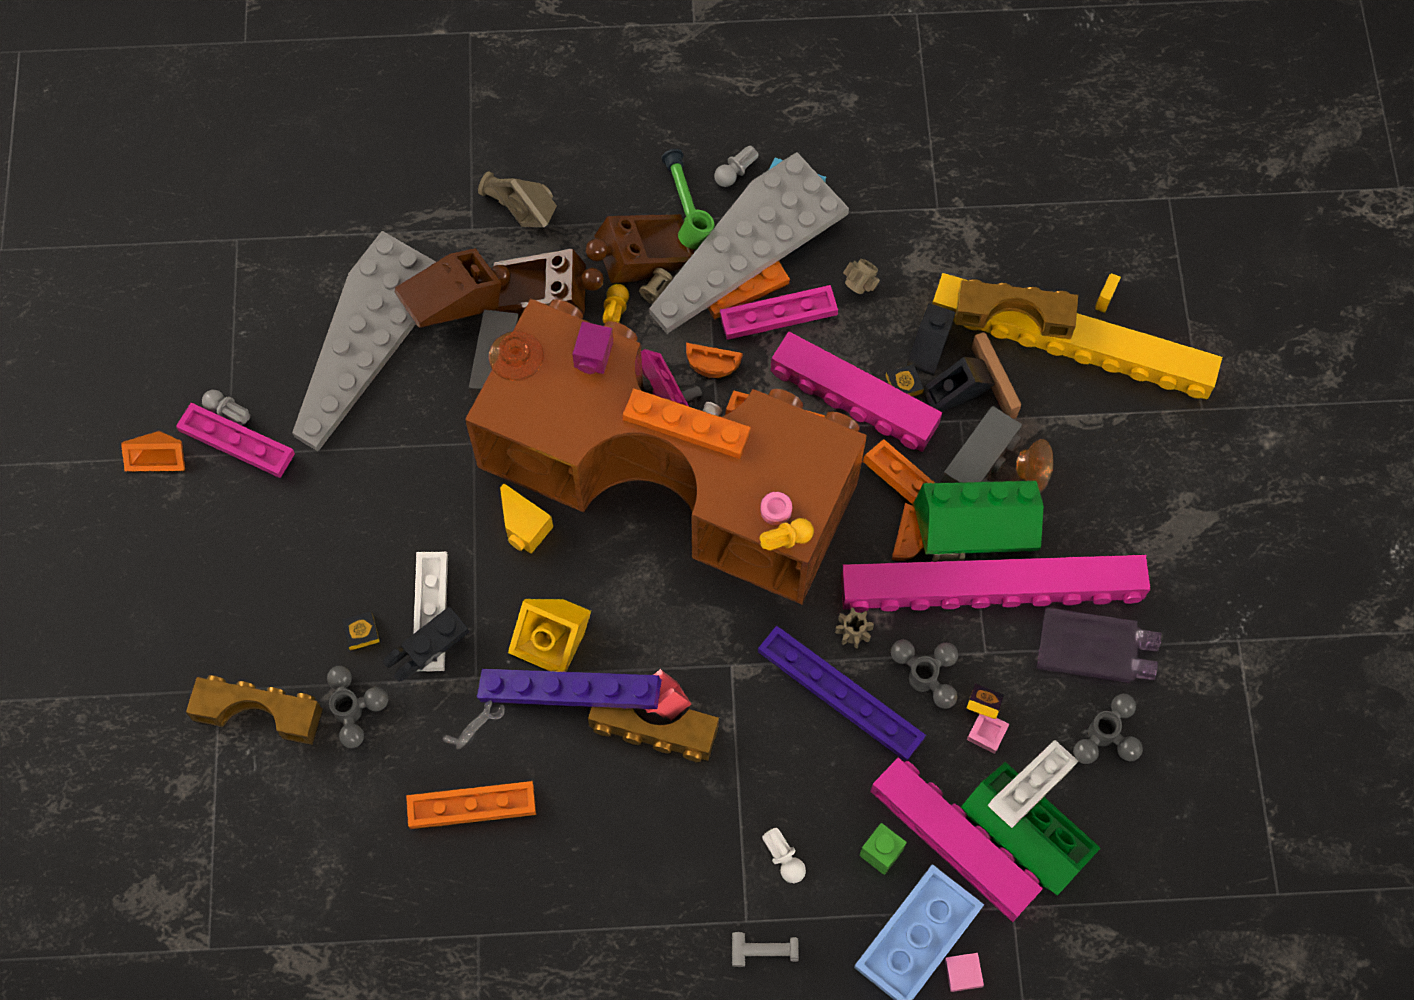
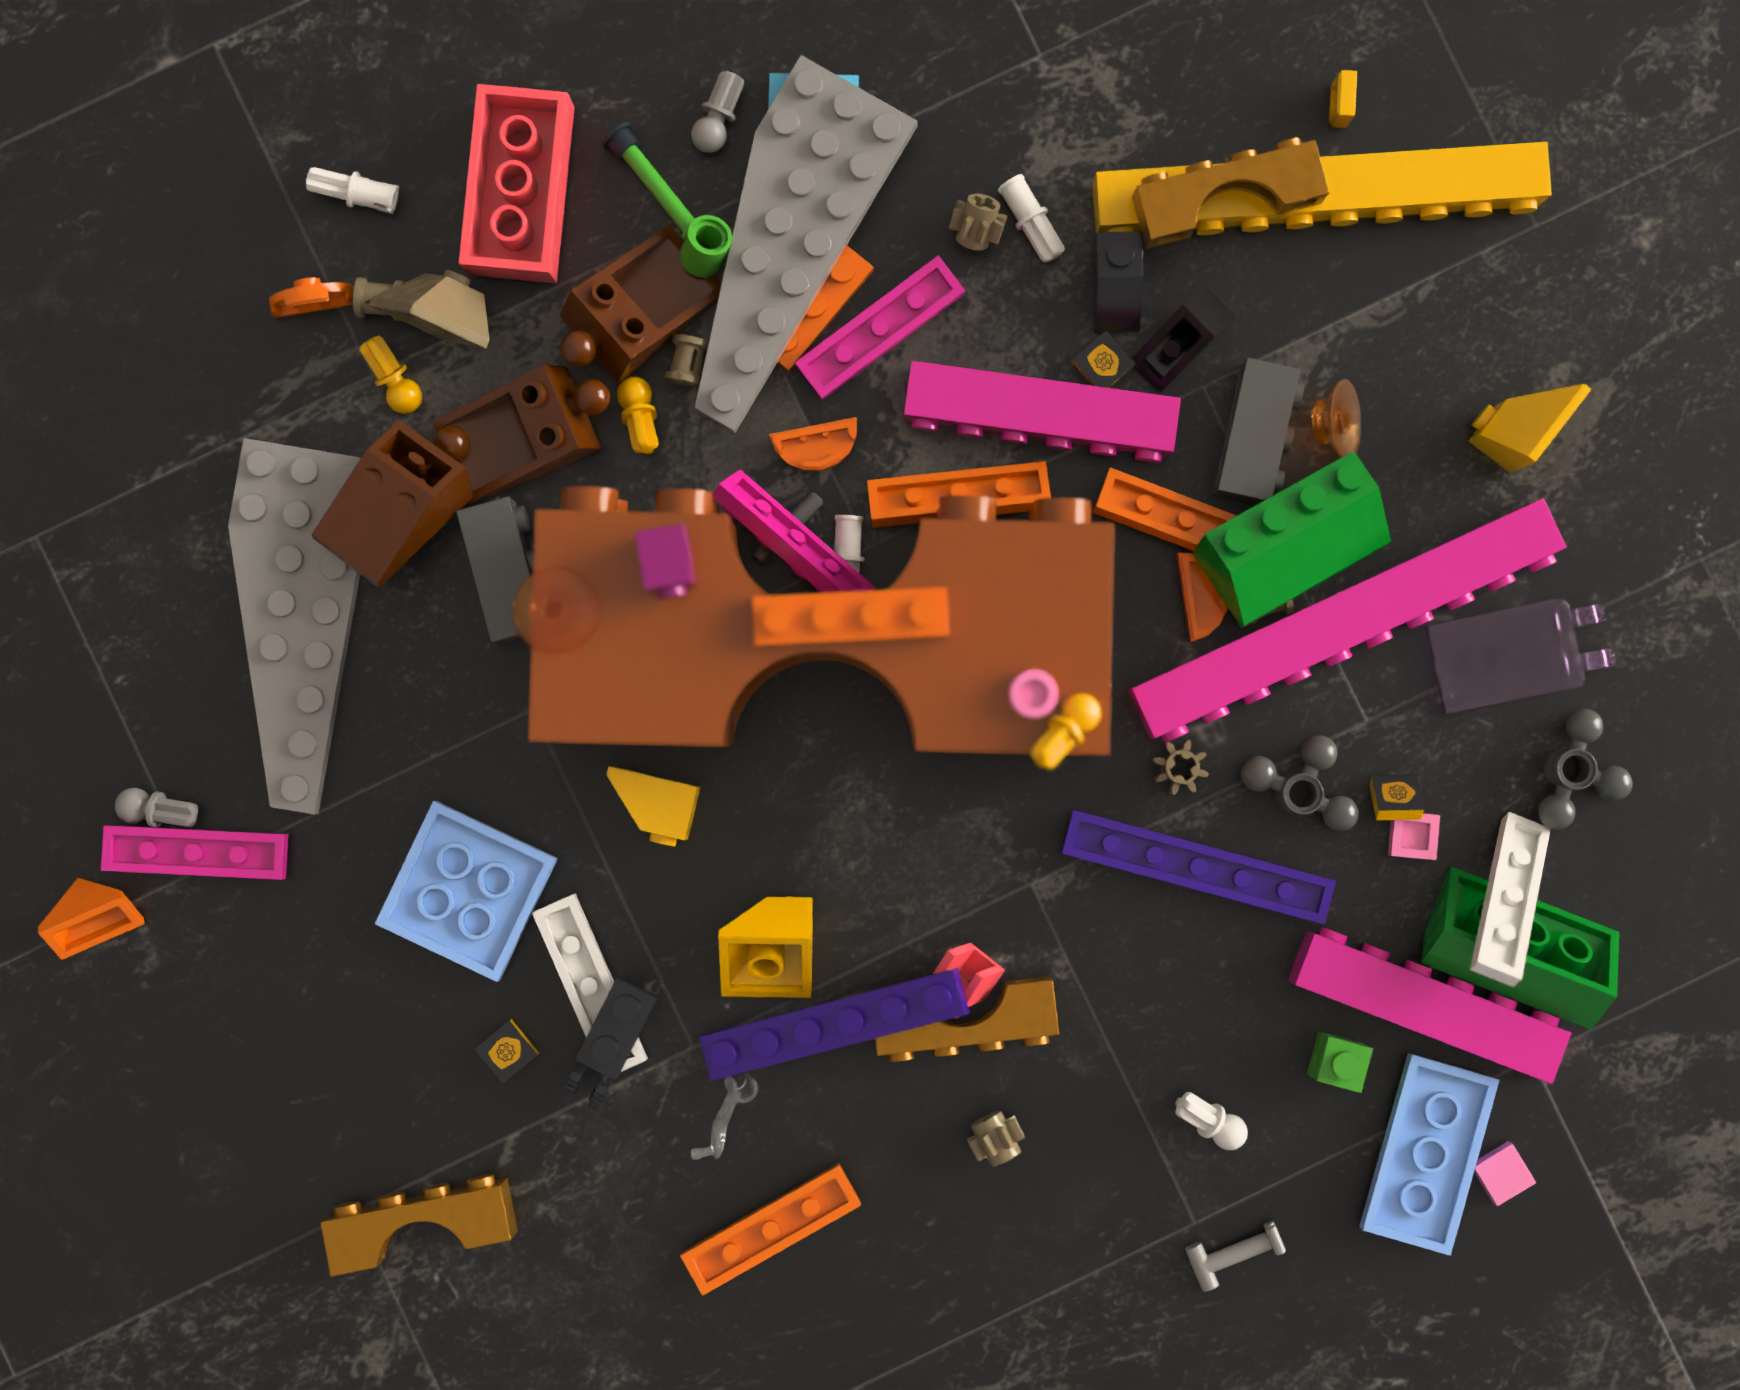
camera: 20 degrees left, 20 degrees up
dark grey piece [327,666,389,748] -> none
medium nougat tile [971,332,1021,419] -> none
none -> orange plate [269,277,354,319]
none -> white axle [306,167,399,214]
none -> yellow axle [359,335,422,414]
none -> light blue plate [375,801,558,982]
none -> coral brick [459,84,575,284]
none -> dark tan gear [967,1110,1025,1167]
none -> white axle [998,174,1064,262]
none -> yellow slope [1468,384,1591,474]

